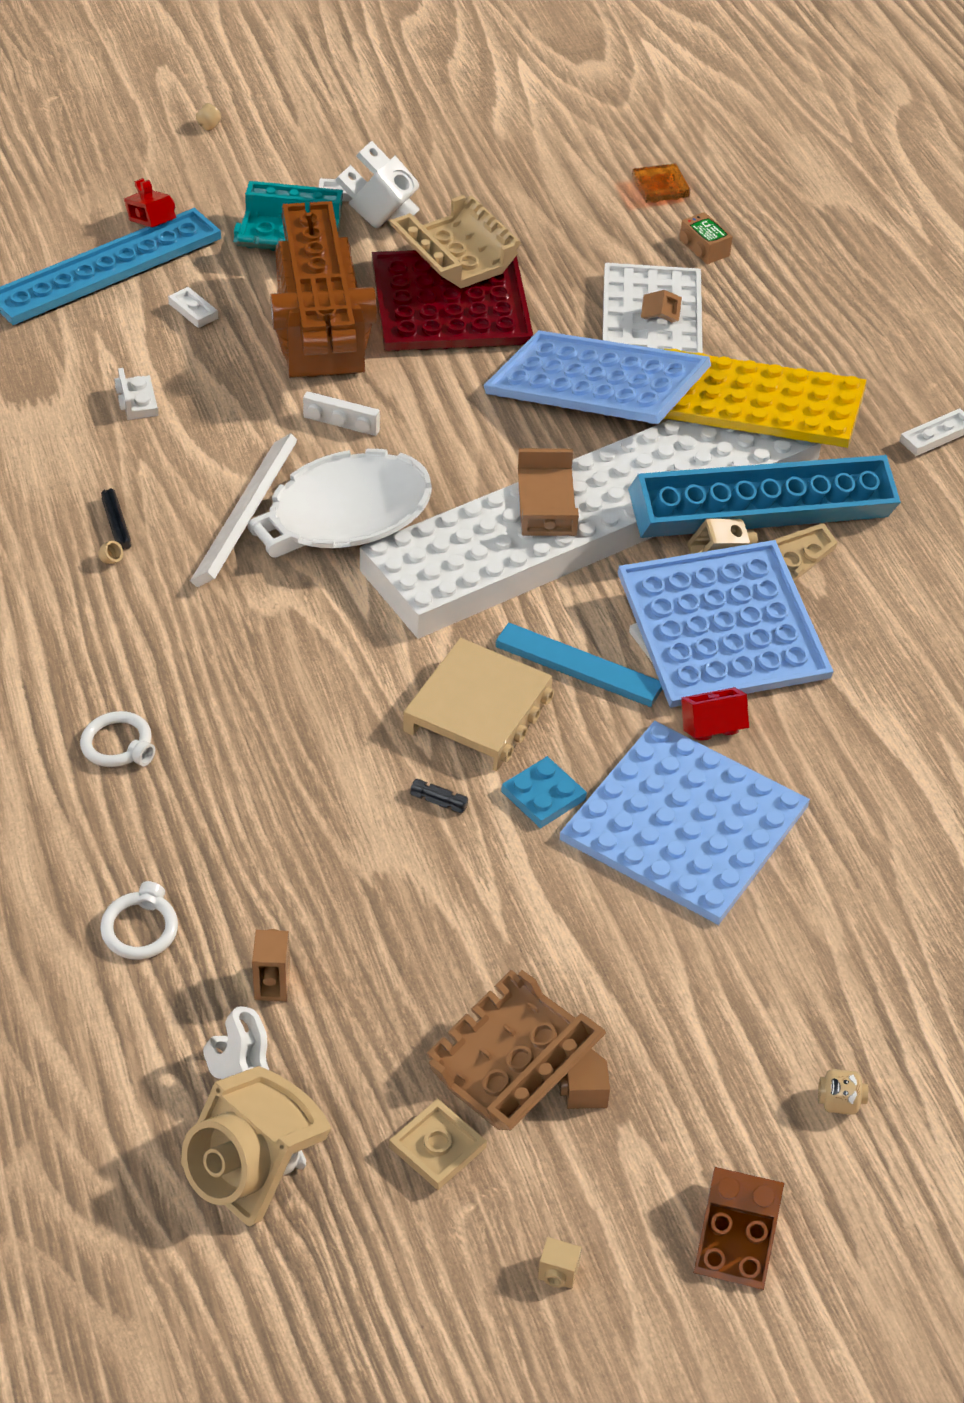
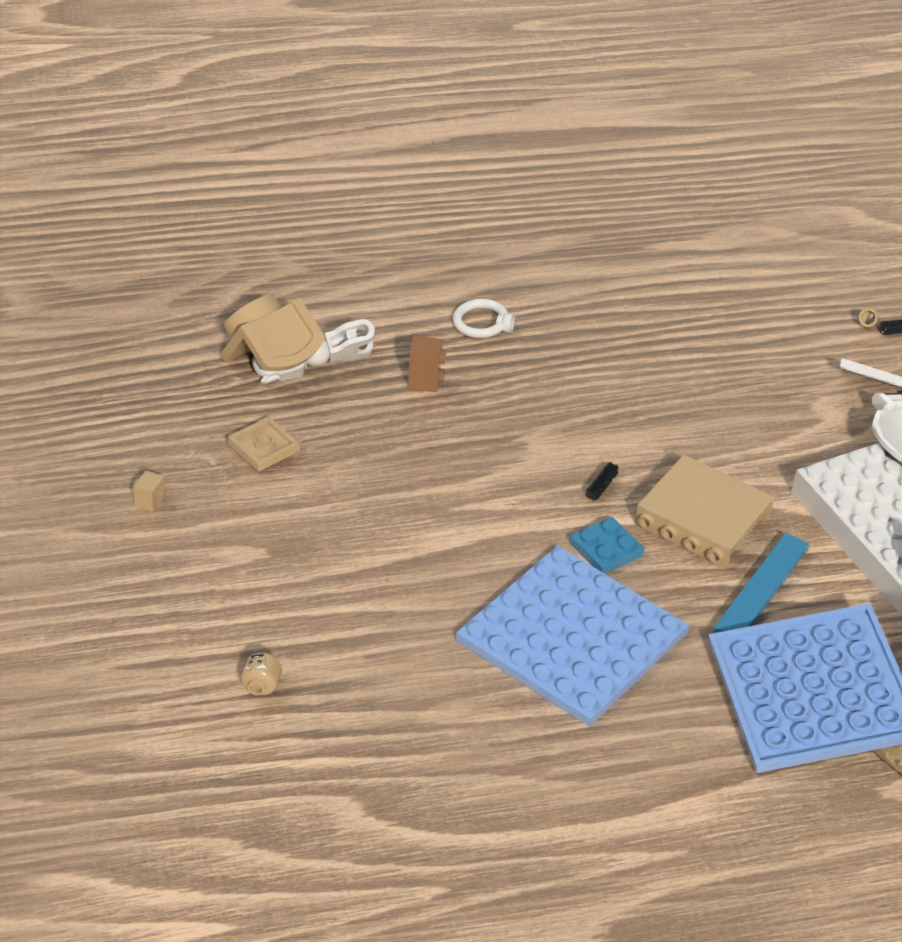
camera: 95 degrees right, 5 degrees down
white piece [80,711,155,767] -> none
medium nougat slope [426,970,606,1131] -> none
medium nougat slope [559,1049,610,1109] -> none
red brick [681,687,749,741] -> none
dark orange slope [693,1167,784,1290] -> none

